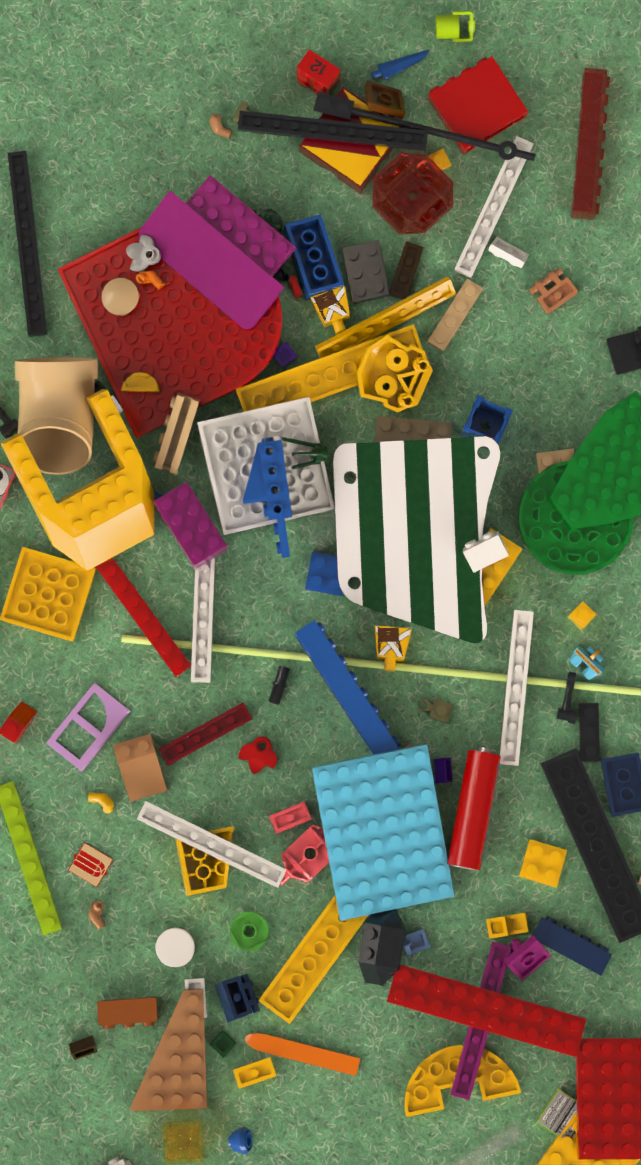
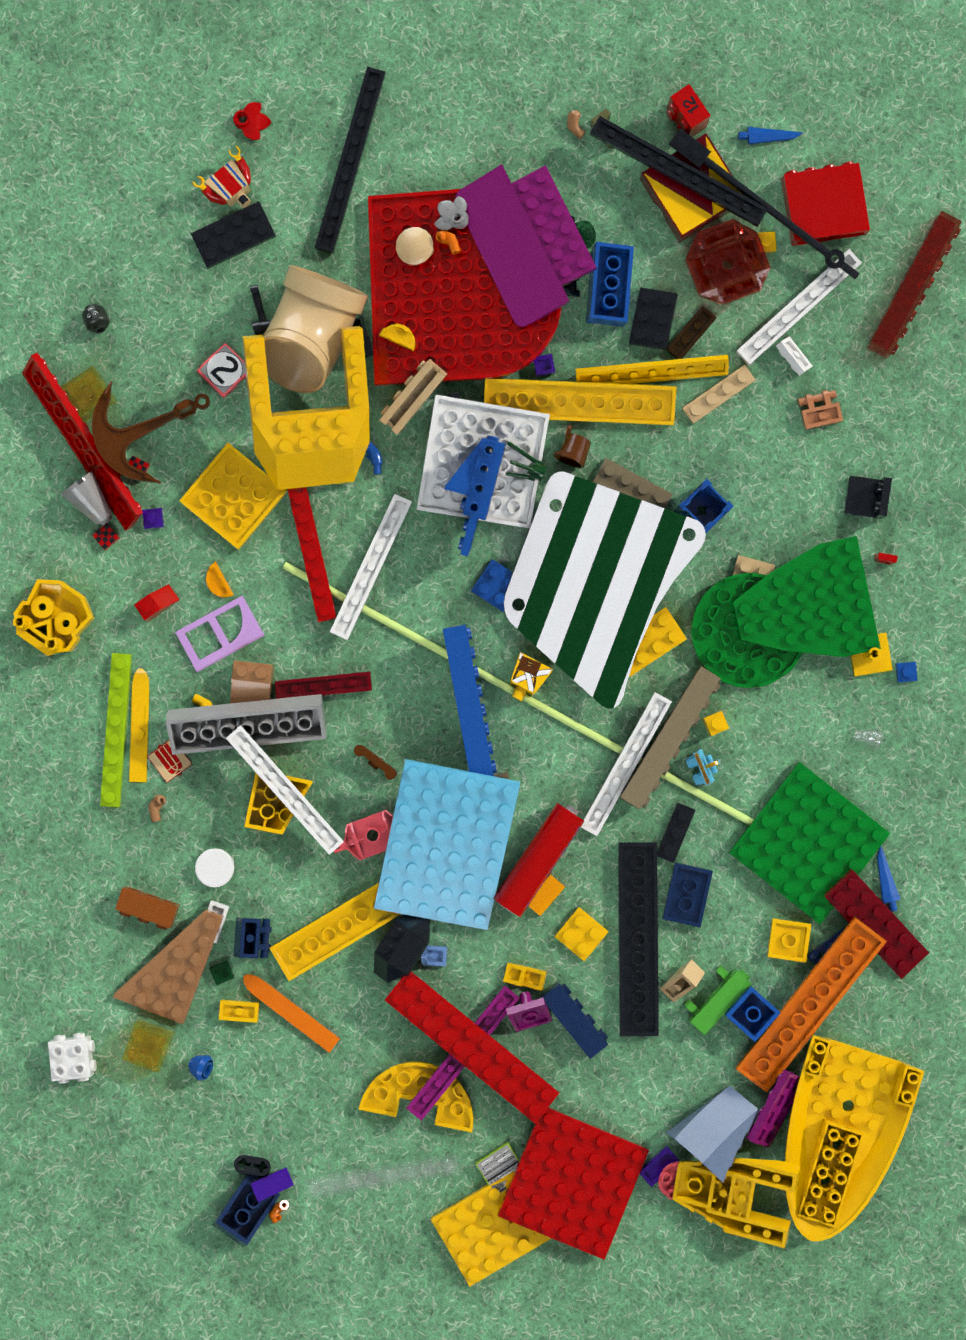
camera: 25 degrees right, 5 degrees up
dark brown piece [69,1035,98,1060] -> none
magenta brick [154,482,227,570] -> none
bright green plate [230,912,269,951] -> none
red plate [238,736,277,774] -> none
black axle [269,666,291,705] -> none
coral plate [269,801,312,834] -> none
red tile [289,275,302,299] -> none
torso [310,286,350,334] -> none
yellow brick [356,334,433,412] -> none
reddish brown plate [364,80,406,119] -> none
olive plate [418,699,453,723] -> none
dark purple piece [433,758,453,784] -> none
lime piece [435,10,475,42] -> none
white brick [463,531,509,573] -> none
black brick [556,672,578,724] -> none
none -> yellow piece [129,668,149,782]
none -> light grey brick [166,694,327,755]
none -> light orange tile [206,562,234,598]
none -> reddish brown plate [354,745,397,780]
none -> light orange tile [529,874,565,916]
none -> reddish brown hat [553,425,591,469]
none -> dark tan brick [619,666,721,810]

